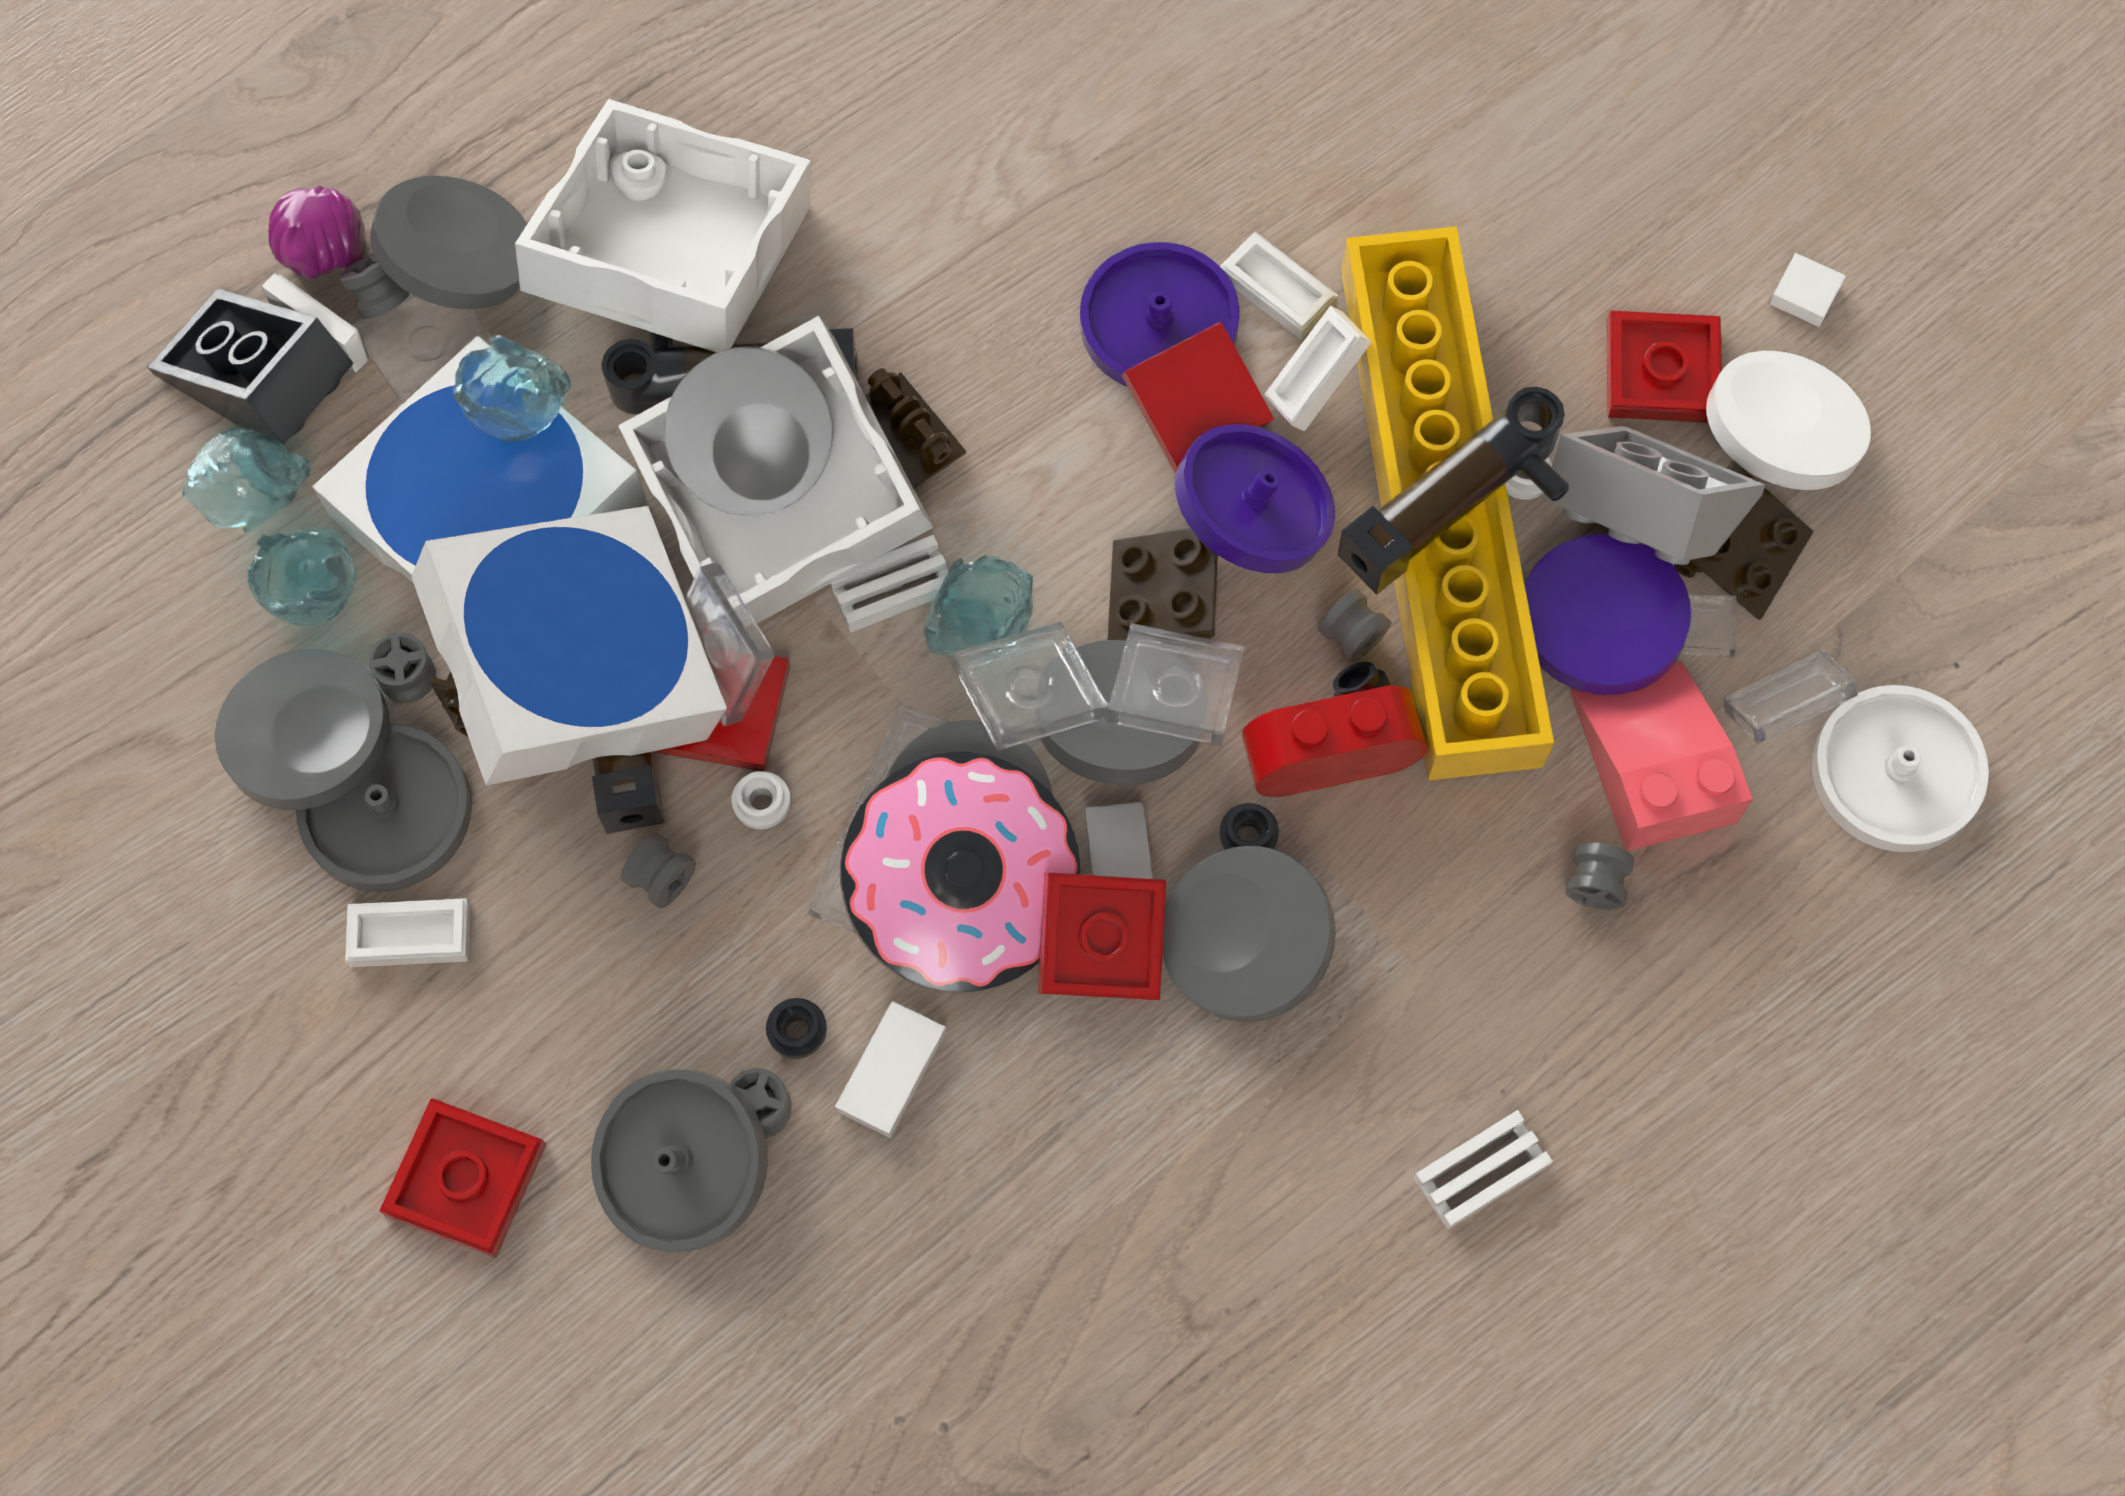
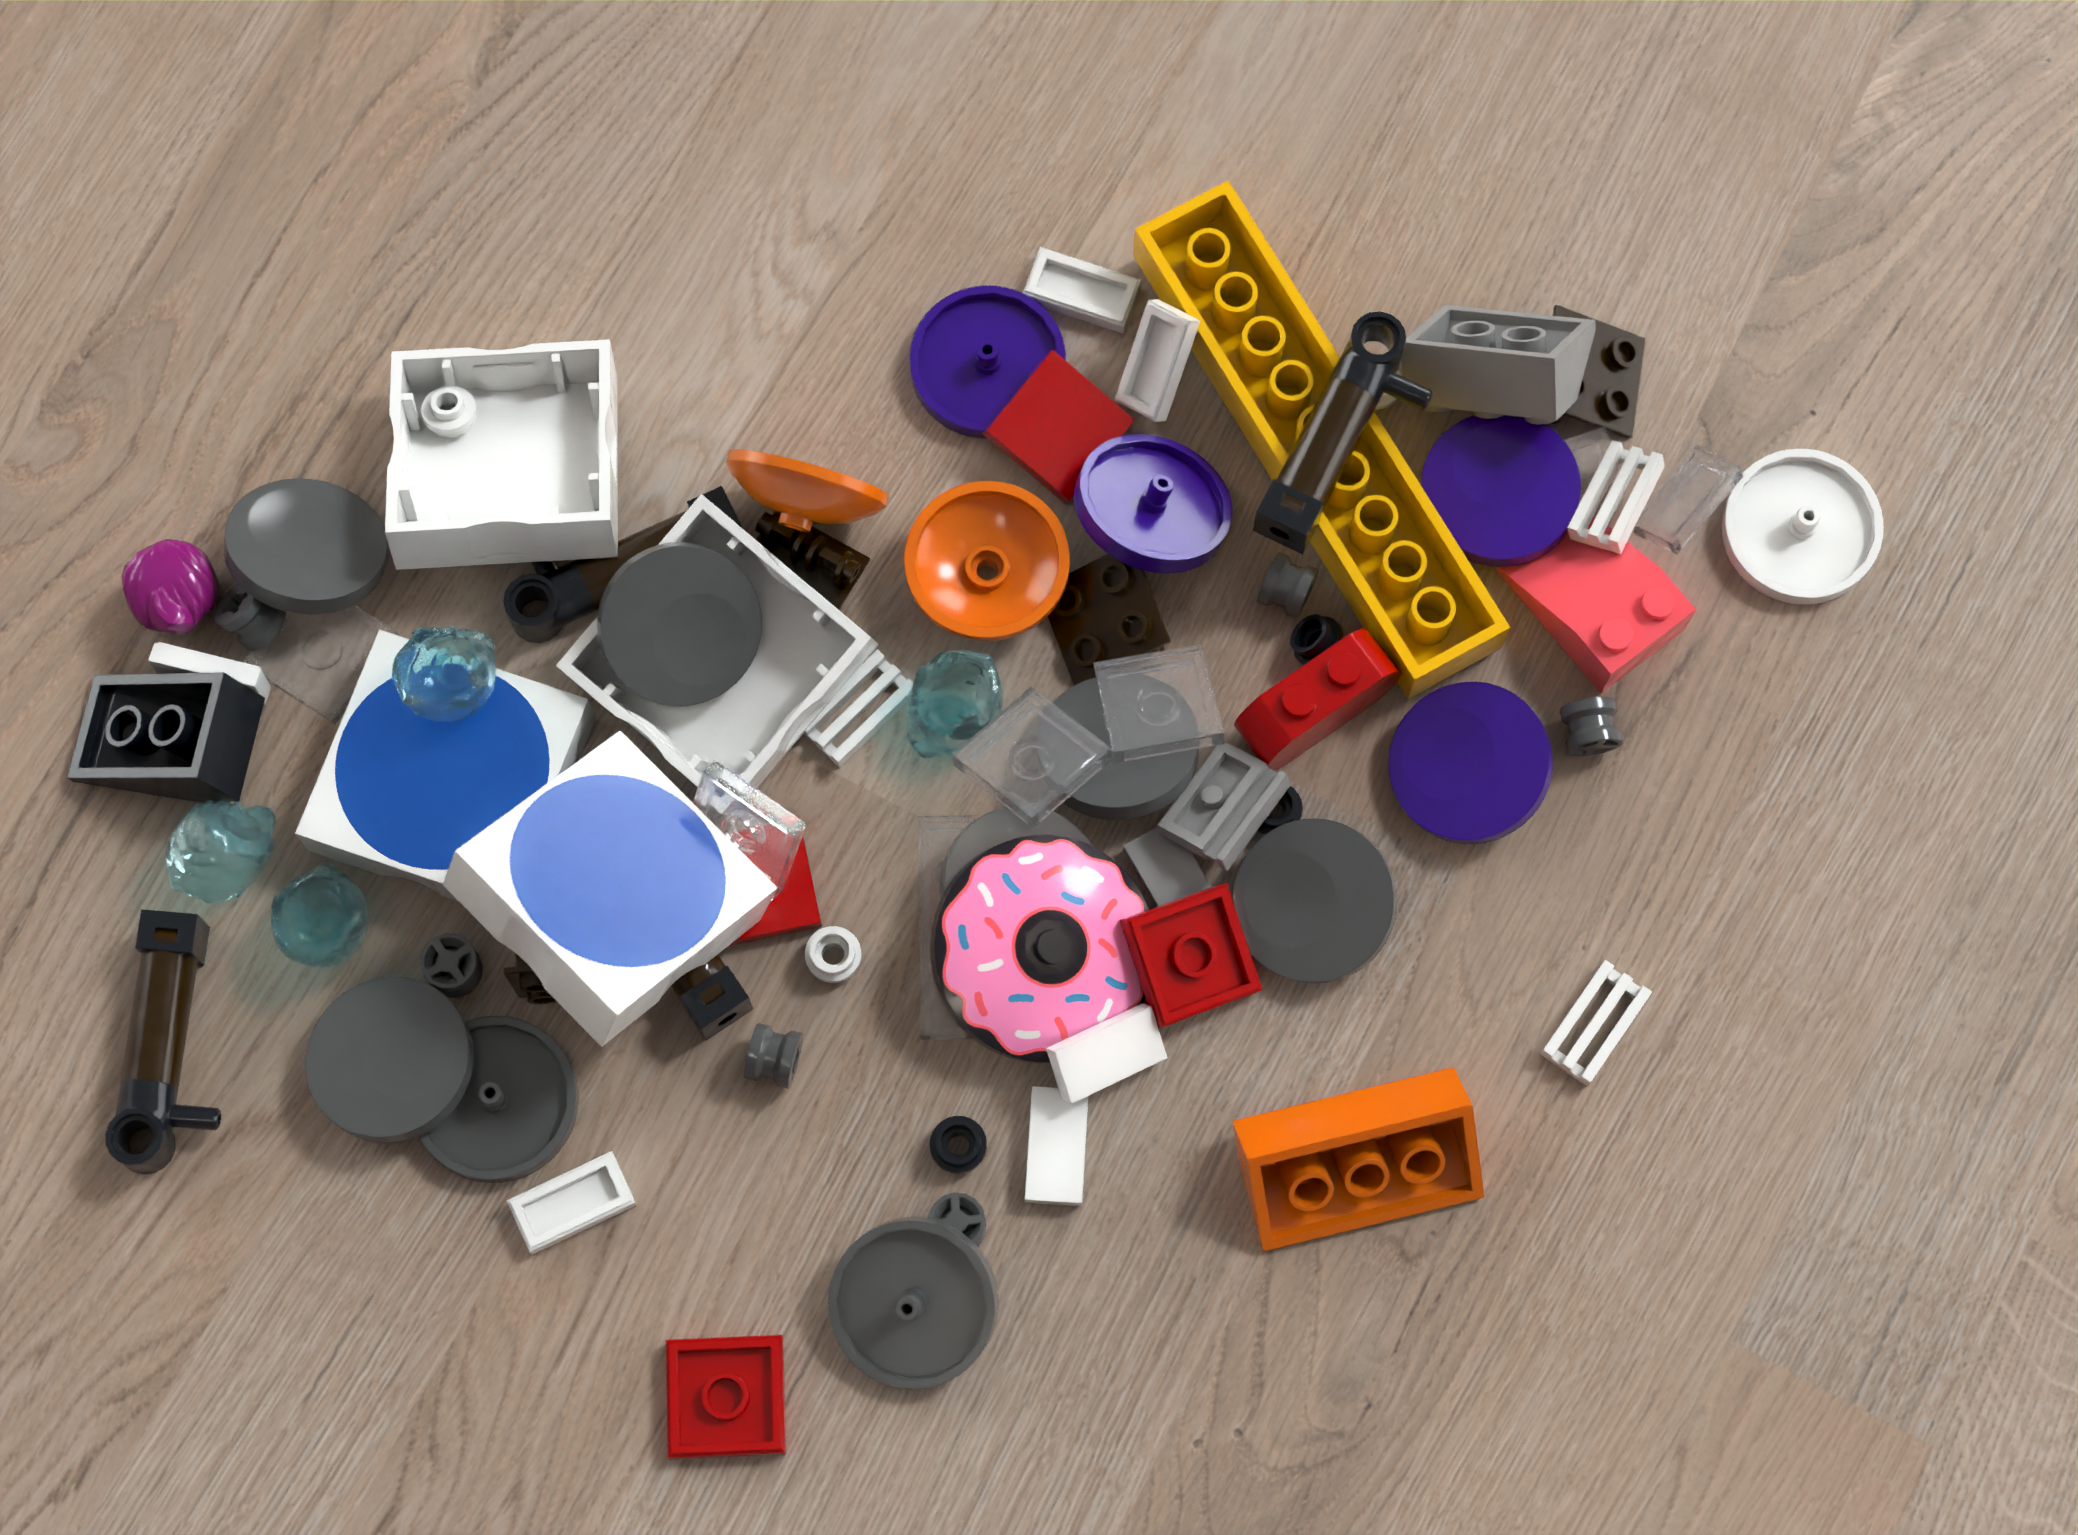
camera: 25 degrees left, 5 degrees up
red tile [1607,310,1722,423] -> none
white piece [1706,351,1871,490] -> none
white tile [1769,253,1846,327] -> none
none -> piece [105,909,221,1174]
none -> orange dish [726,449,889,532]
none -> orange dish [904,481,1070,641]
none -> white tile [1046,1003,1167,1104]
none -> light grey plate [1158,739,1291,871]
none -> orange slope [1232,1067,1485,1252]
none -> dark purple piece [1389,682,1553,844]
none -> white tile [1567,440,1665,554]

